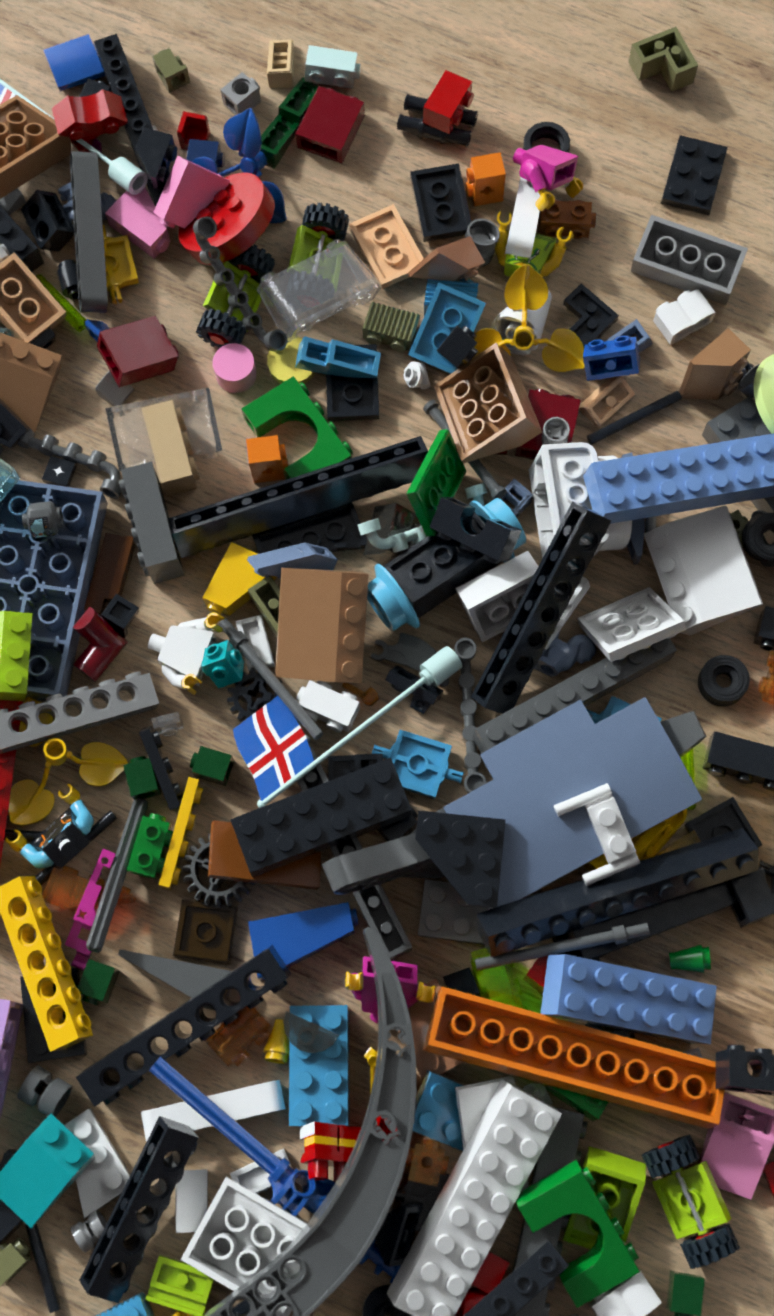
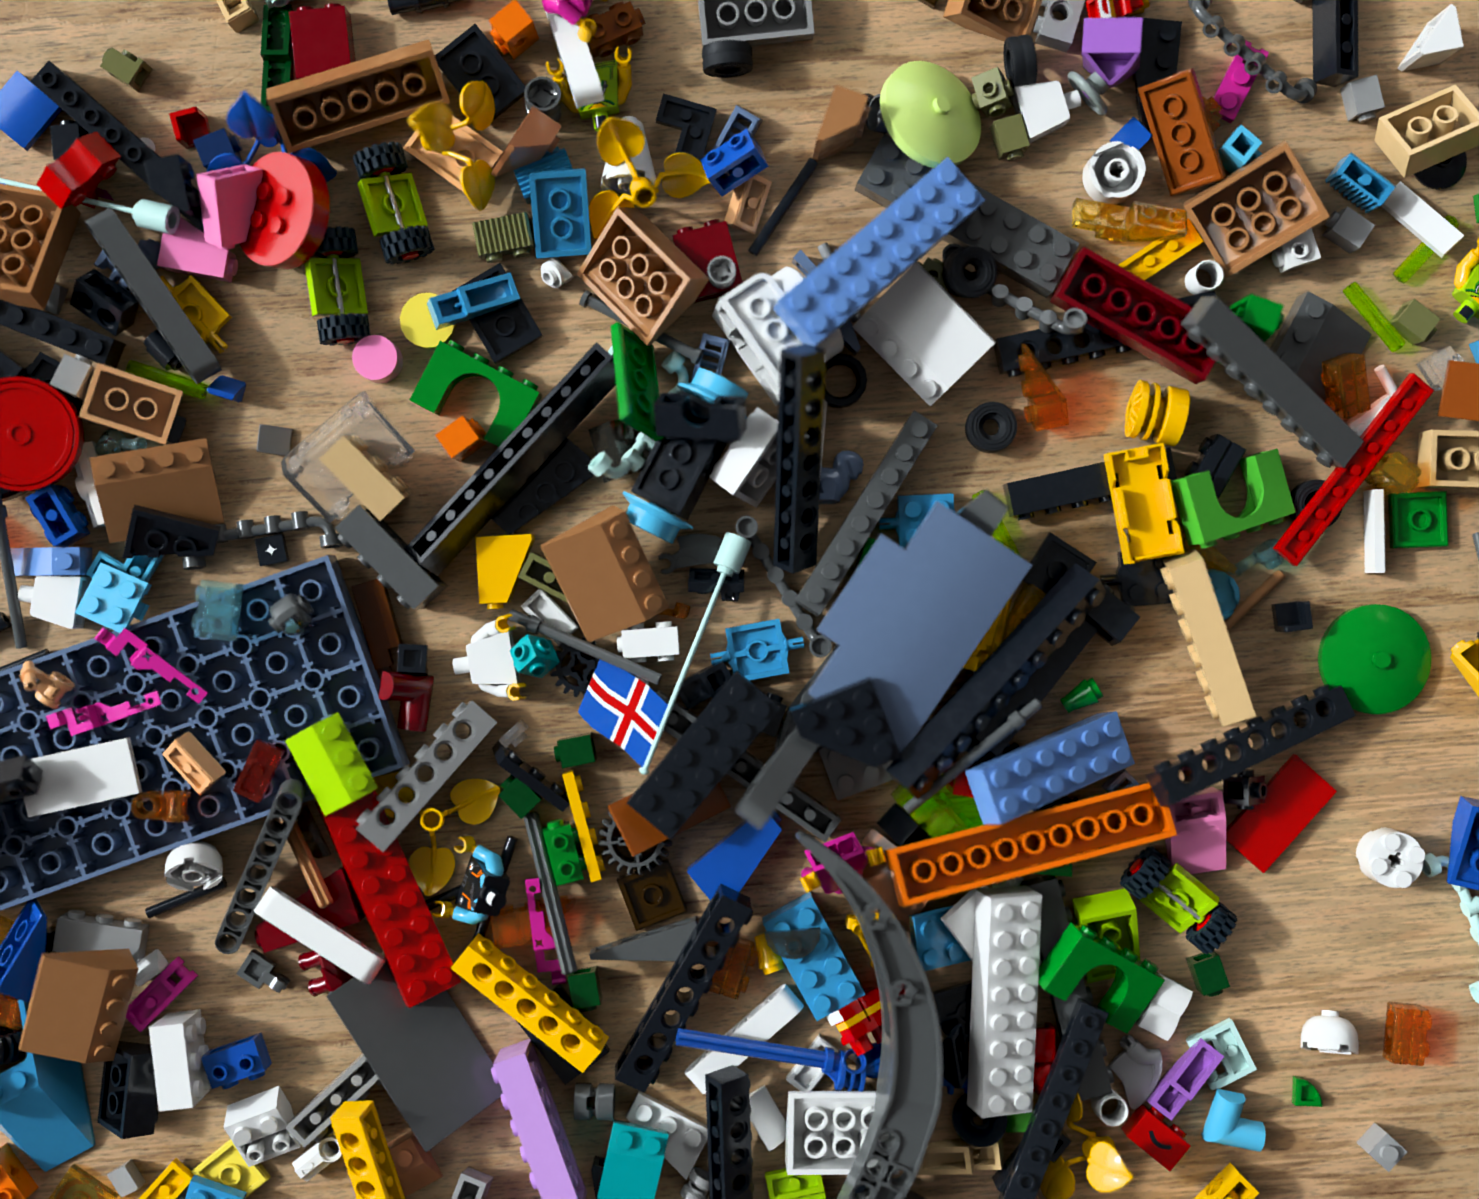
camera: 30 degrees left, 15 degrees up
dark red brick [97,315,179,388] -> none
dark grey bar [193,216,287,352] -> none
light grey brick [221,72,261,115] -> none
sand blue slope [247,543,338,579] -> none
clear windscreen [257,239,382,343] -> none
clear orange brick [405,1138,449,1187] -> none
black brick [437,325,478,368] -> none
white plate [554,784,640,886] -> none
white plate [577,587,686,662] -> none
white brick [653,289,716,345] -> none
none -> medium nougat brick [266,39,450,153]
none -> yellow plant [408,81,495,211]
none -> black tyre [702,40,753,78]
none -> black tyre [824,353,867,408]

